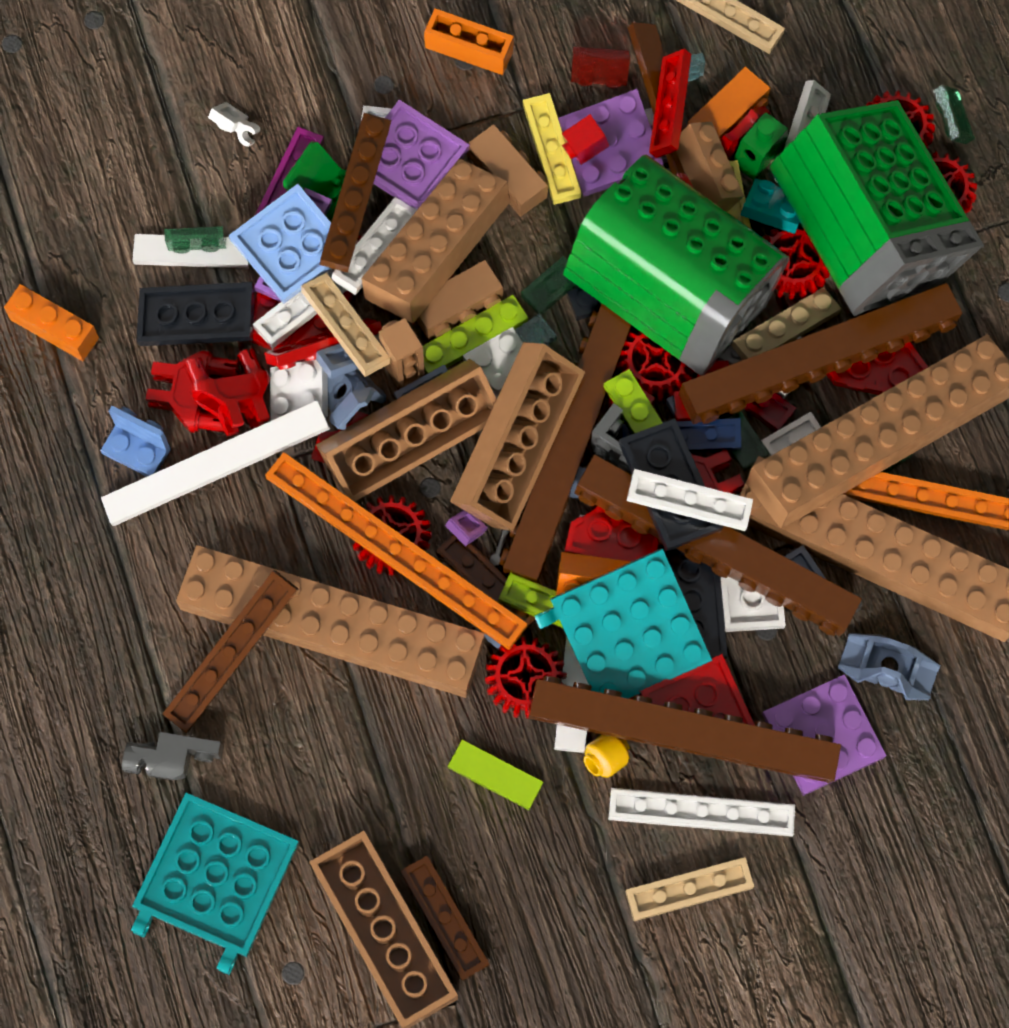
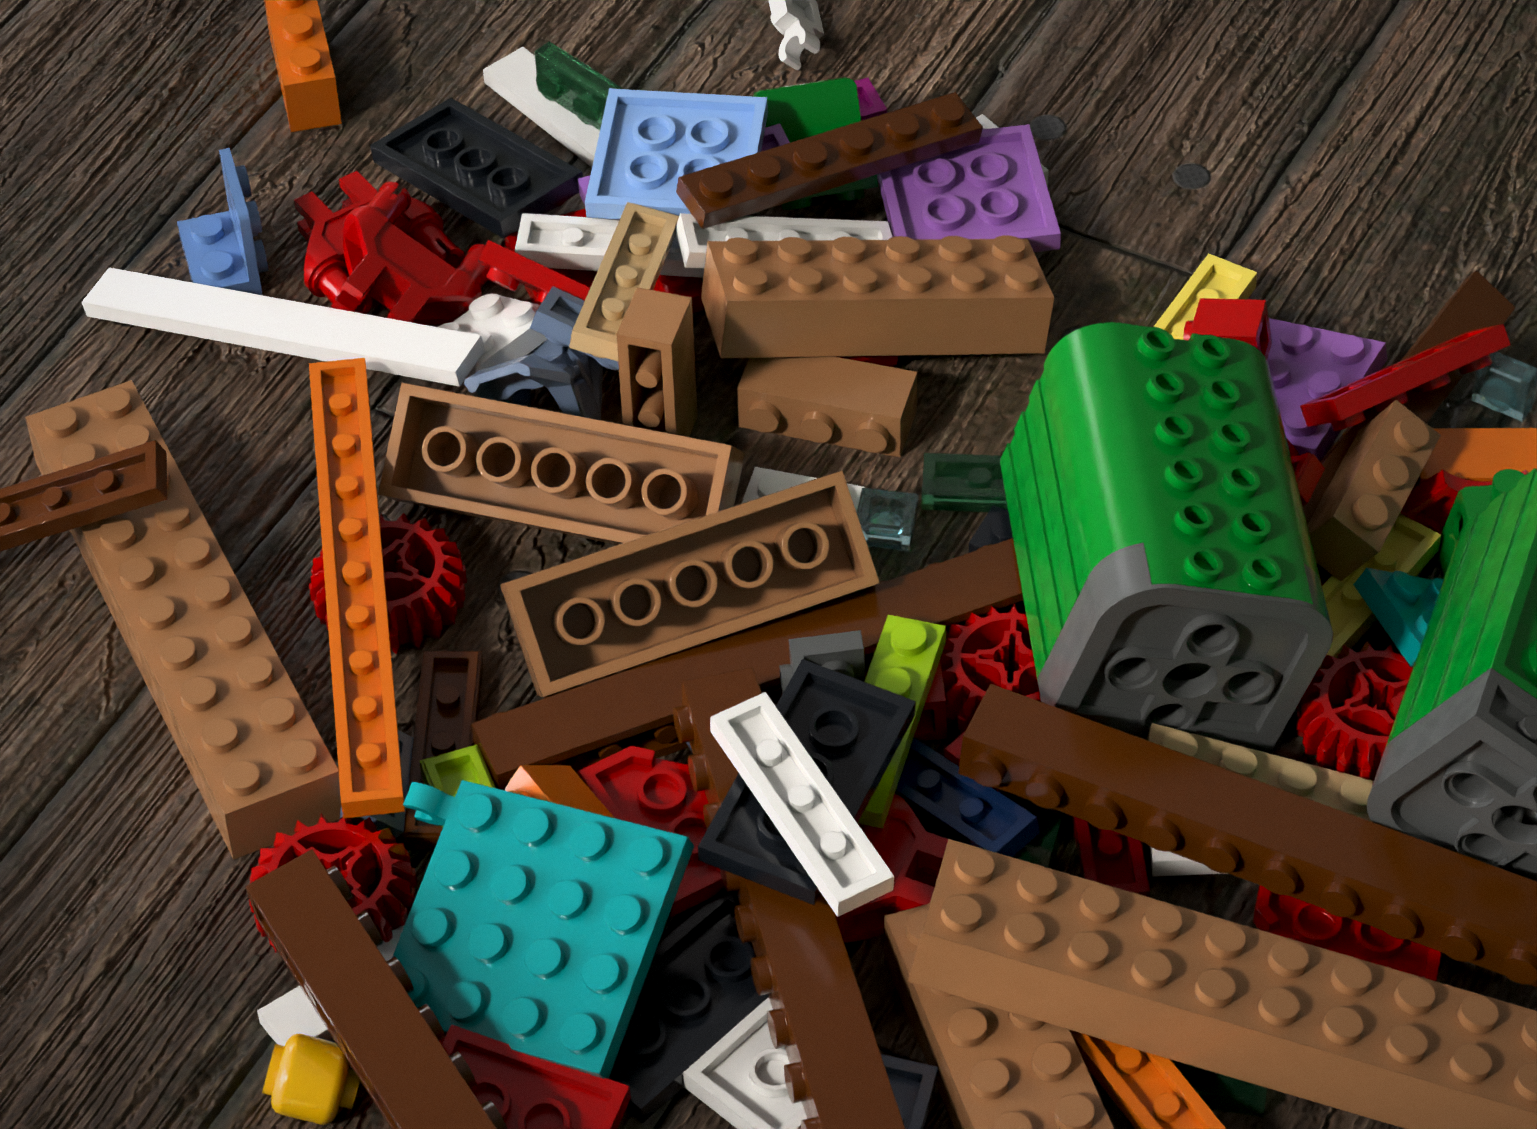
camera: 50 degrees right, 25 degrees down
lime plate [423,295,528,374] -> none
orange brick [424,8,514,75] -> none
medium lavender tile [445,510,488,546] -> none
lime tile [448,740,543,810] -> none
medium nougat brick [467,124,548,217] -> none
clear red bracket [571,47,630,88] -> none

